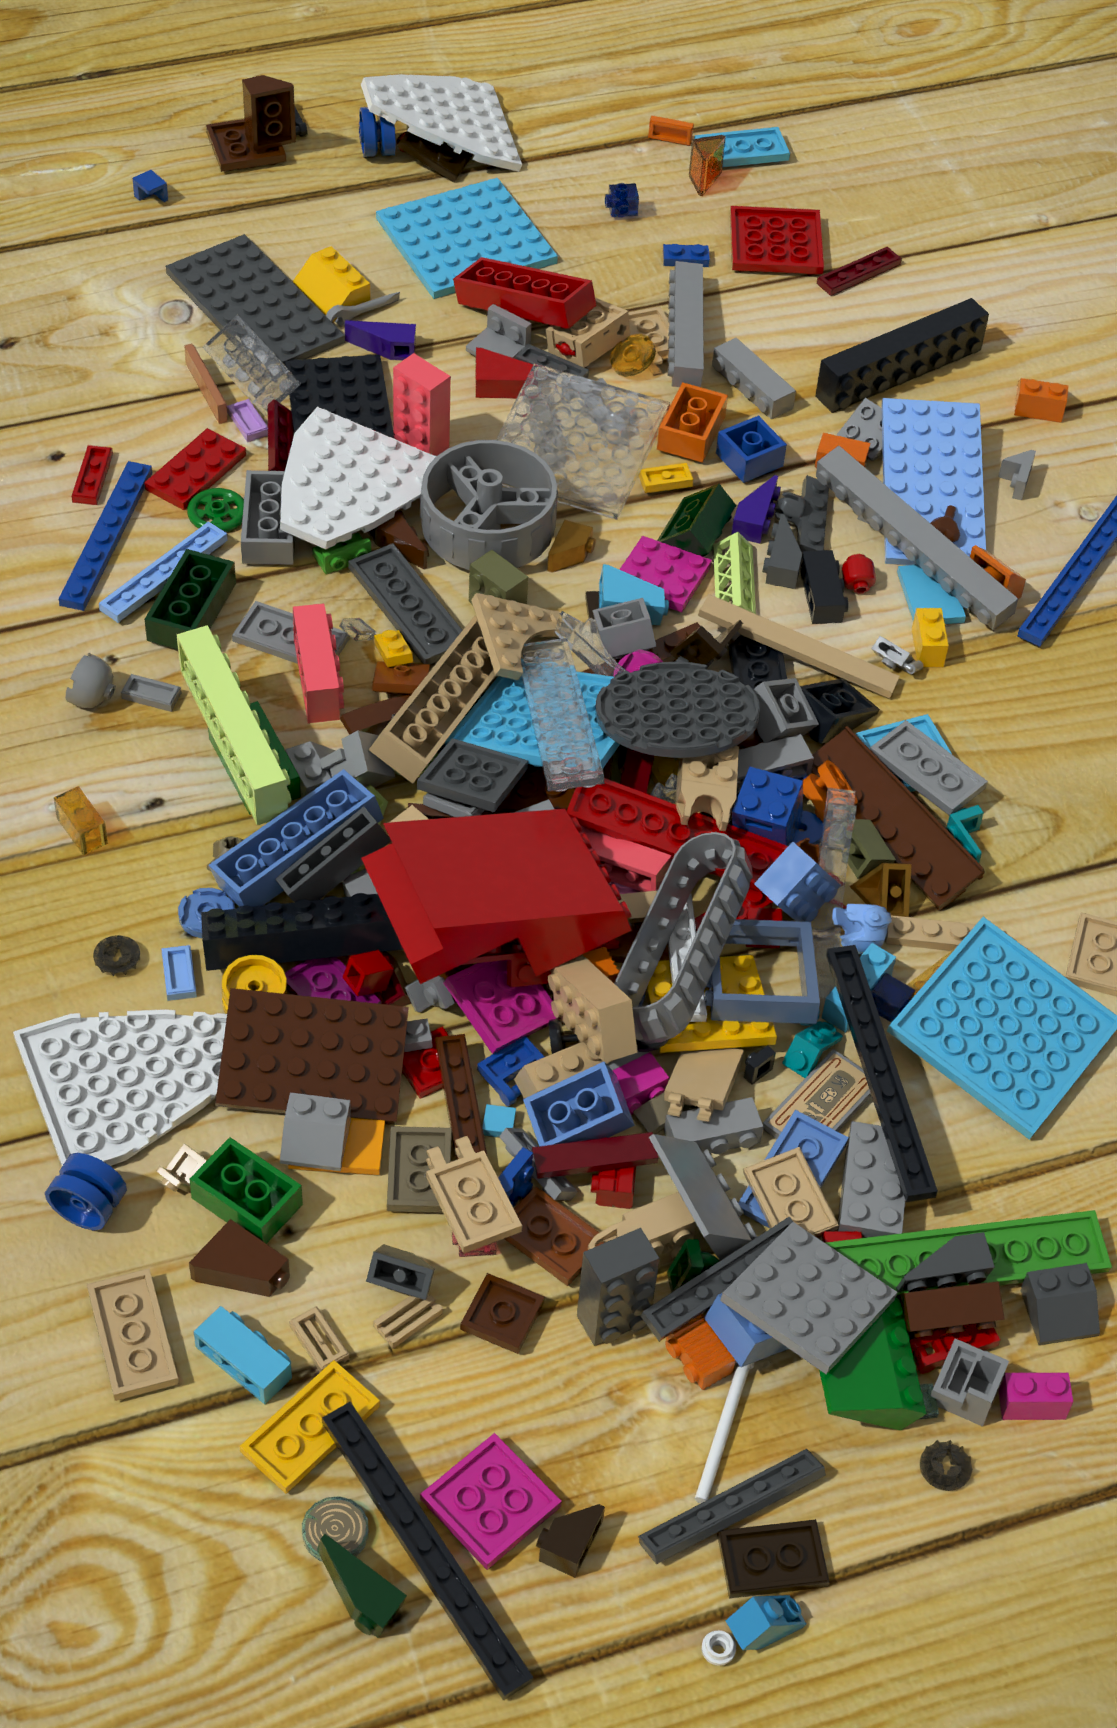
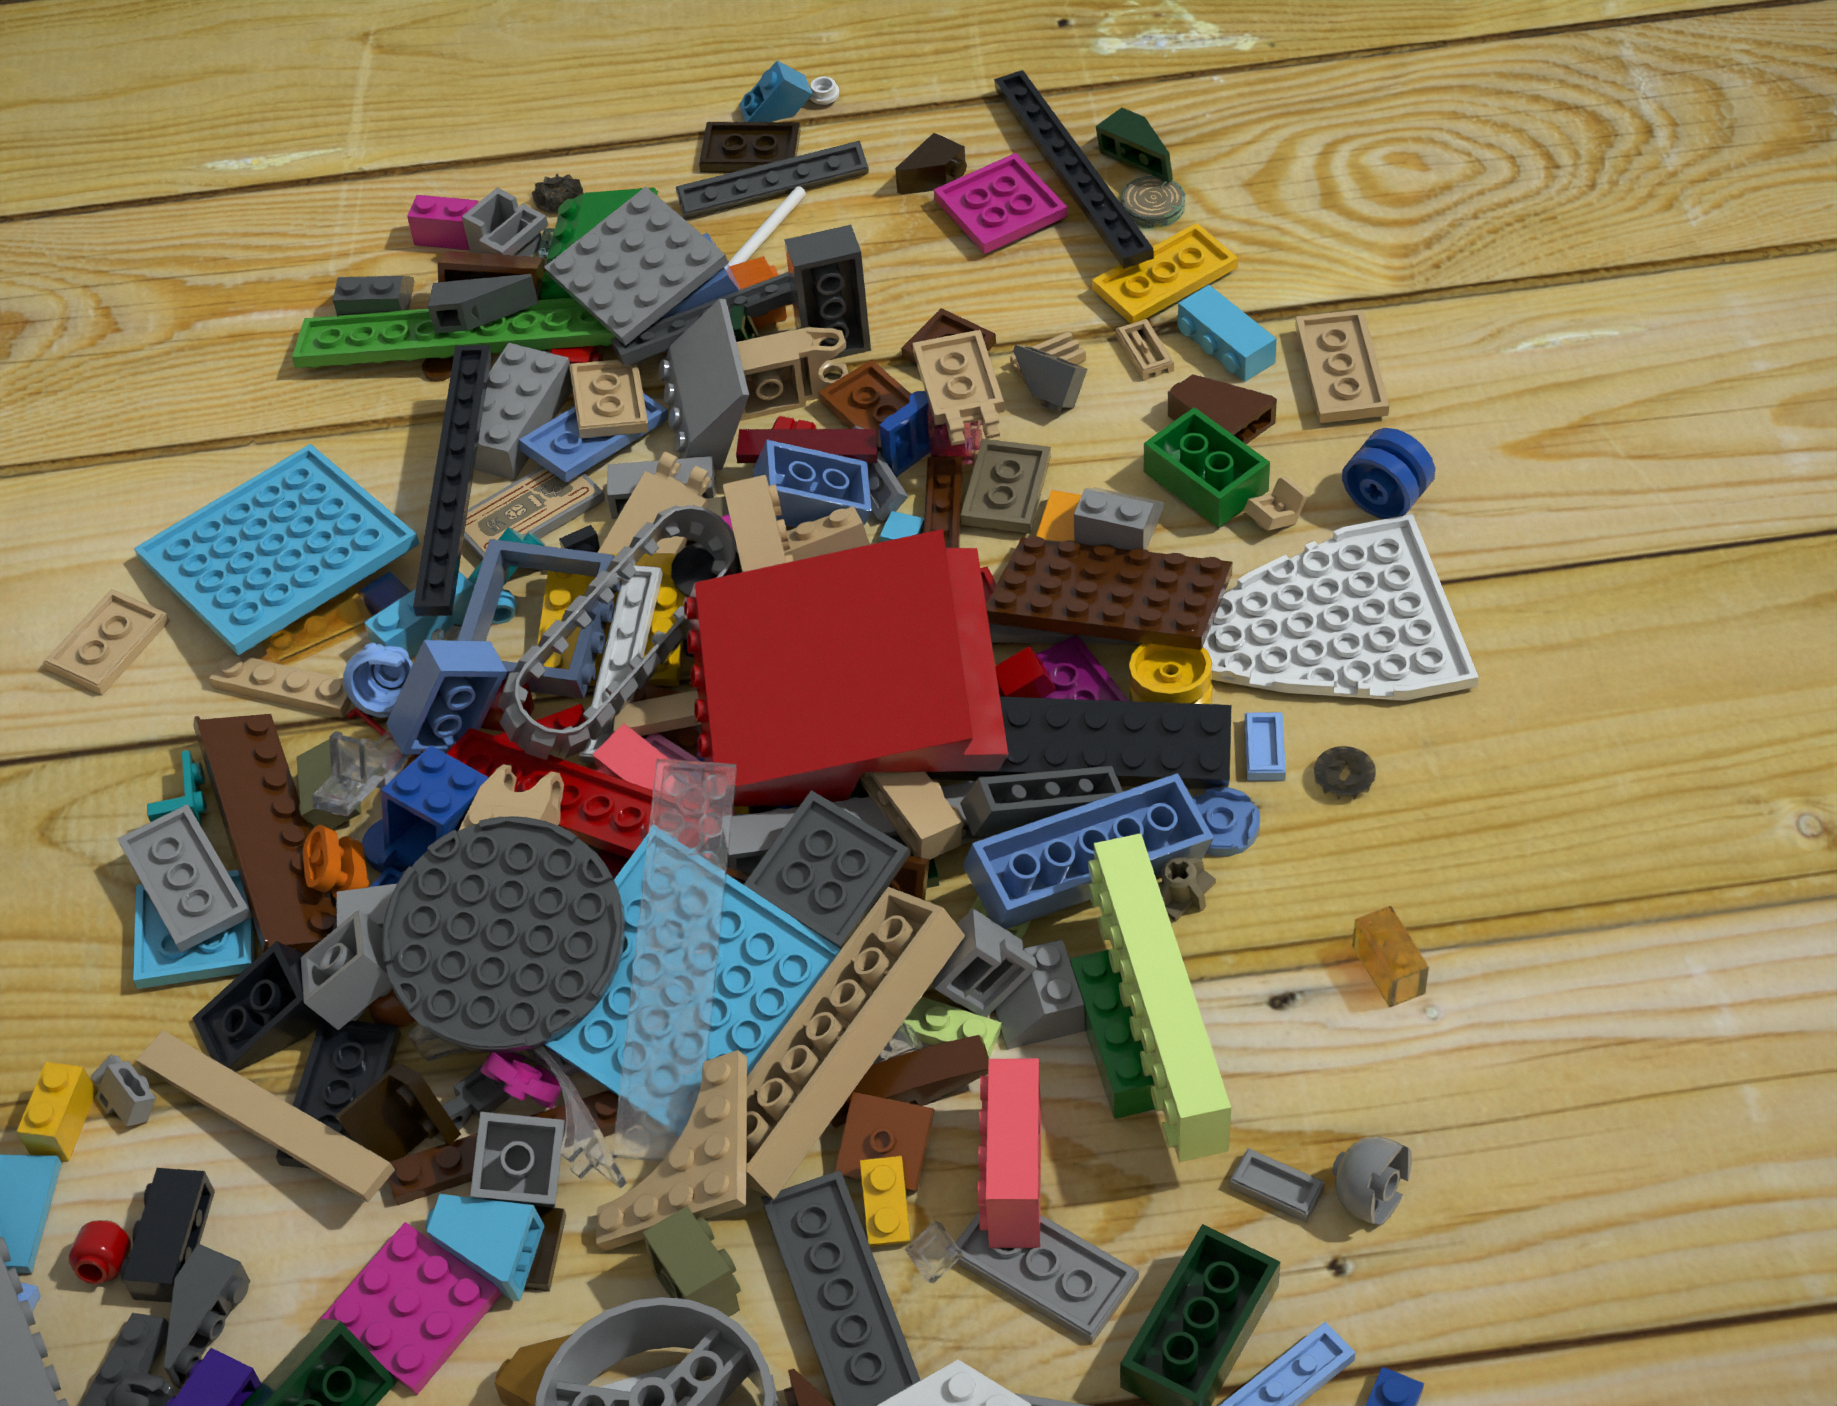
camera: 160 degrees left, 0 degrees up
yellowish green fence [713,532,756,614] -> none
pearl gold slope [849,863,911,917] -> none

